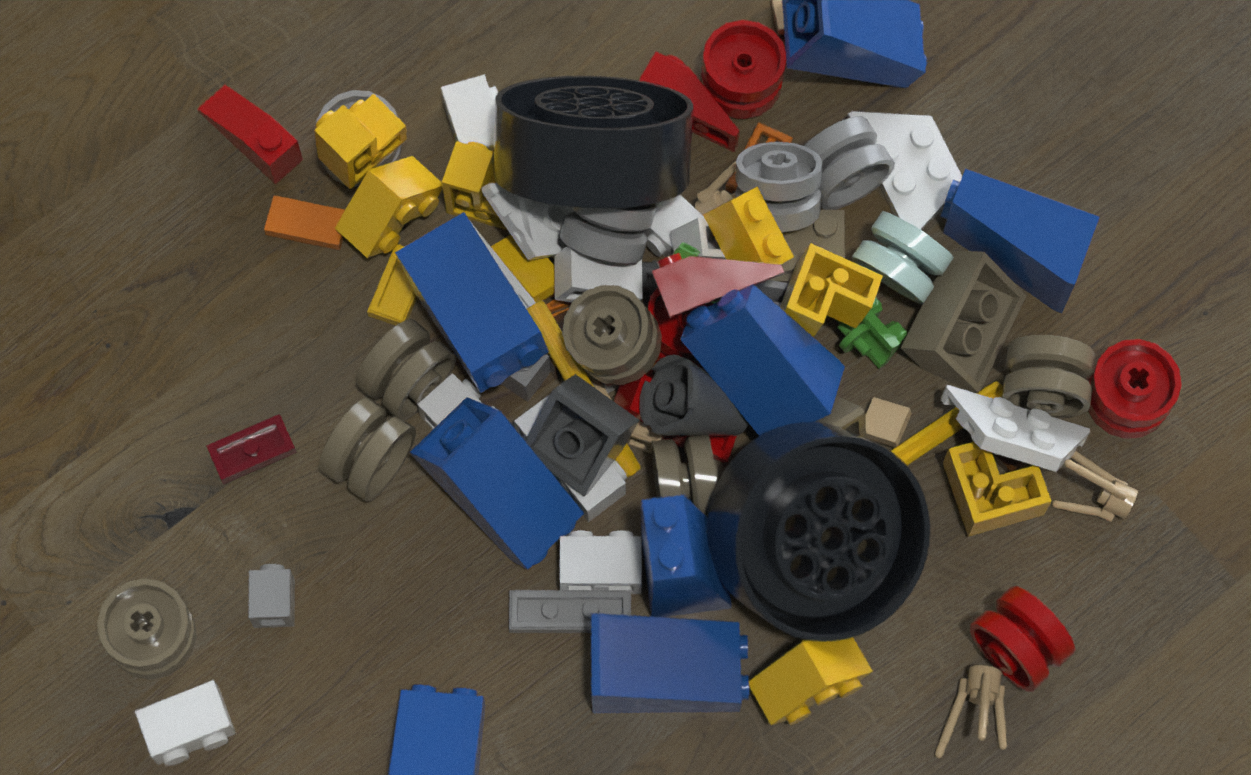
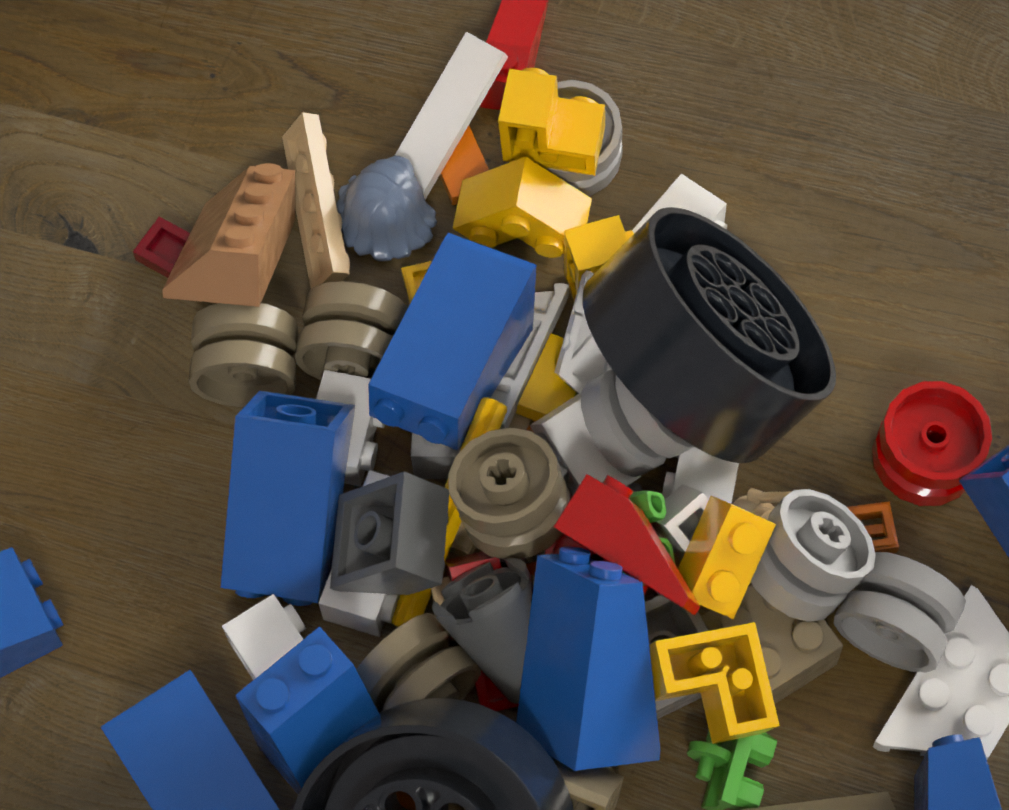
camera: 60 degrees right, 5 degrees down
light grey brick [249,564,295,628] -> none
light grey tile [509,590,631,633] -> none
red slope [639,52,739,153] -> none
light aqua wheel [852,211,954,305] -> none
none -> medium nougat slope [162,163,296,307]
none -> tan plate [282,112,350,288]
none -> sand blue hair [336,155,437,261]
none -> white tile [395,32,508,200]

